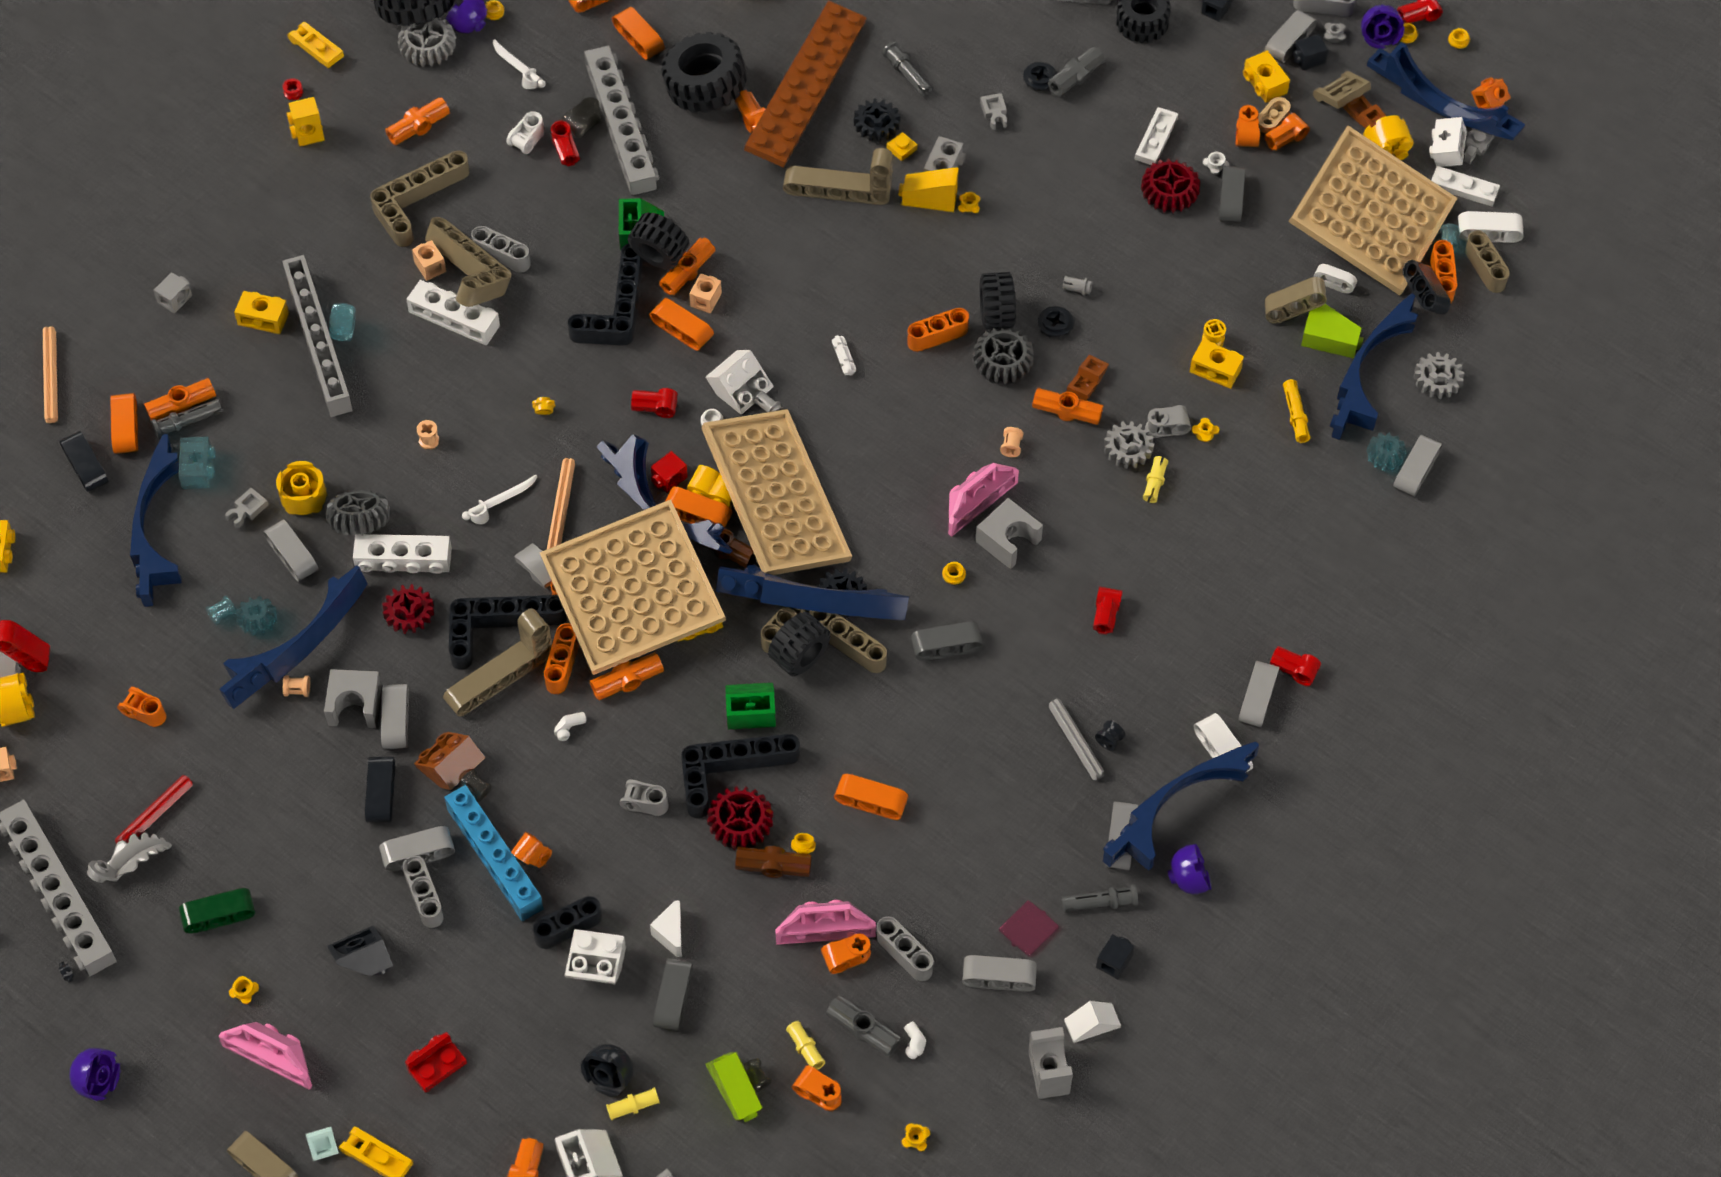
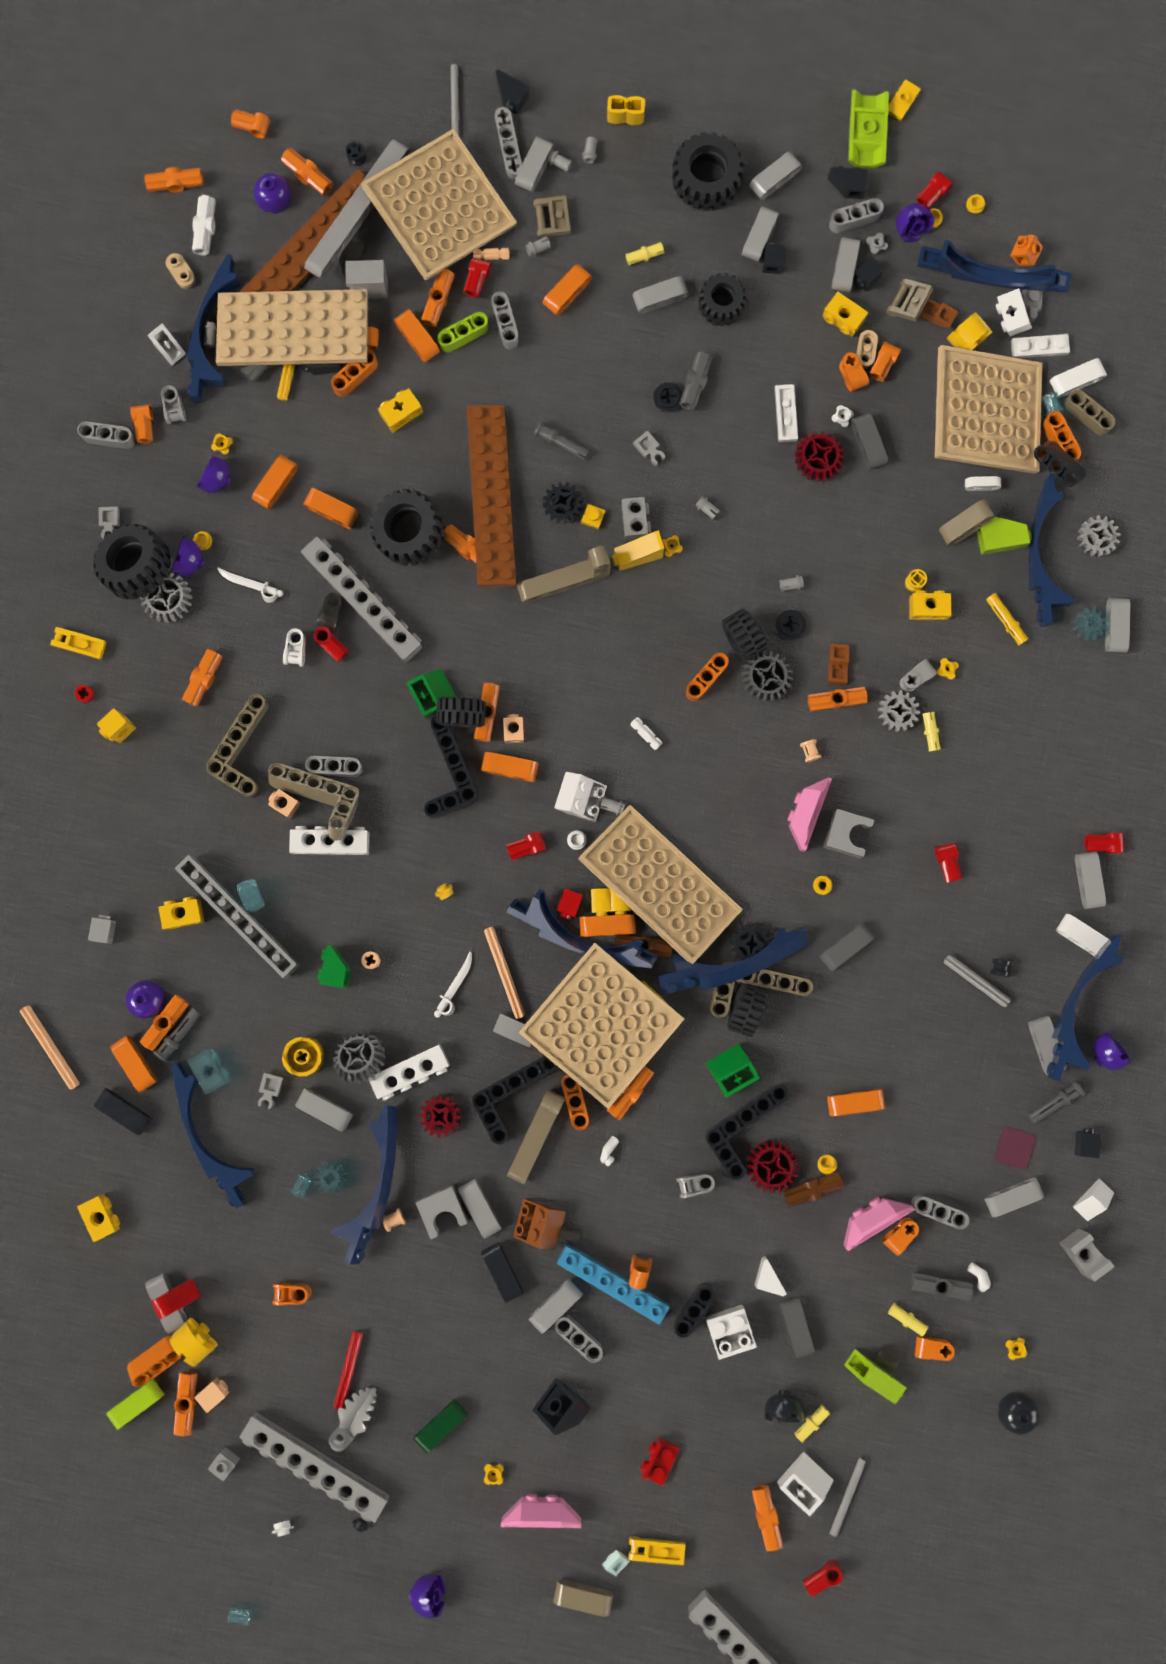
camera: 25 degrees left, 25 degrees up
none -> dark purple cylinder [125,980,166,1019]
none -> green slope [317,945,352,988]
none -> light grey pin [696,496,720,520]

